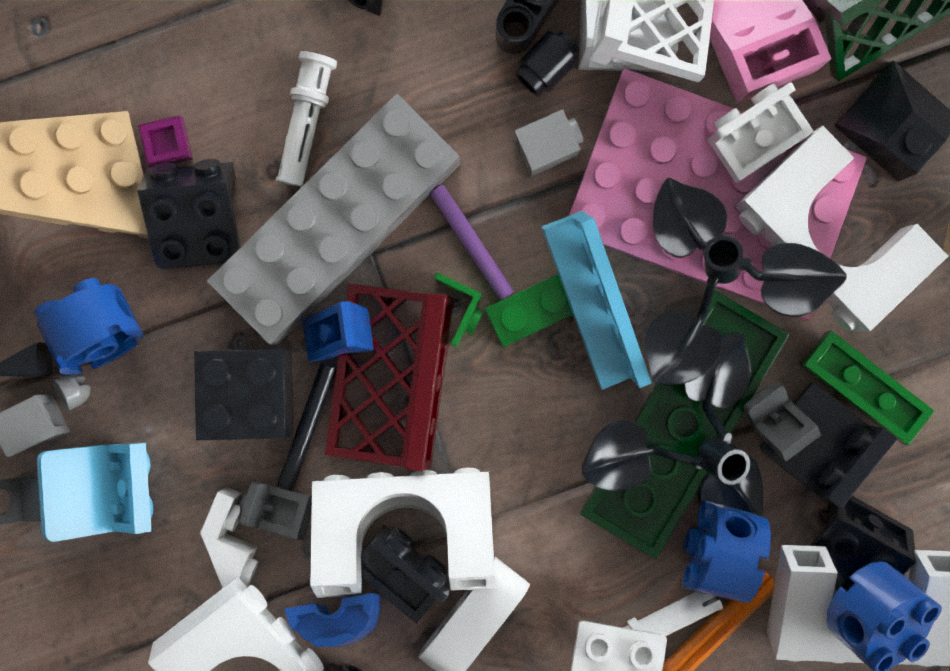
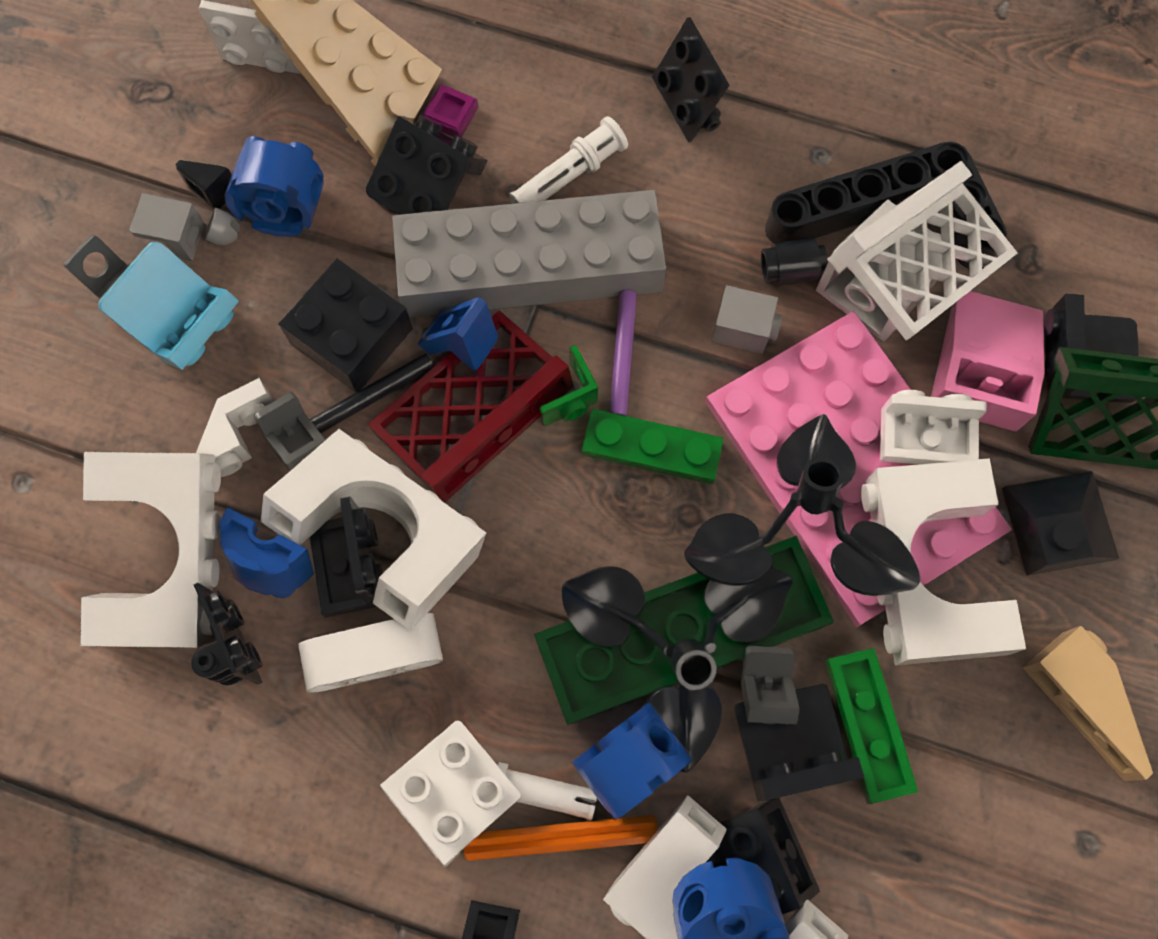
camera: 40 degrees right, 15 degrees down
medium azure fence [541,211,652,390] -> none

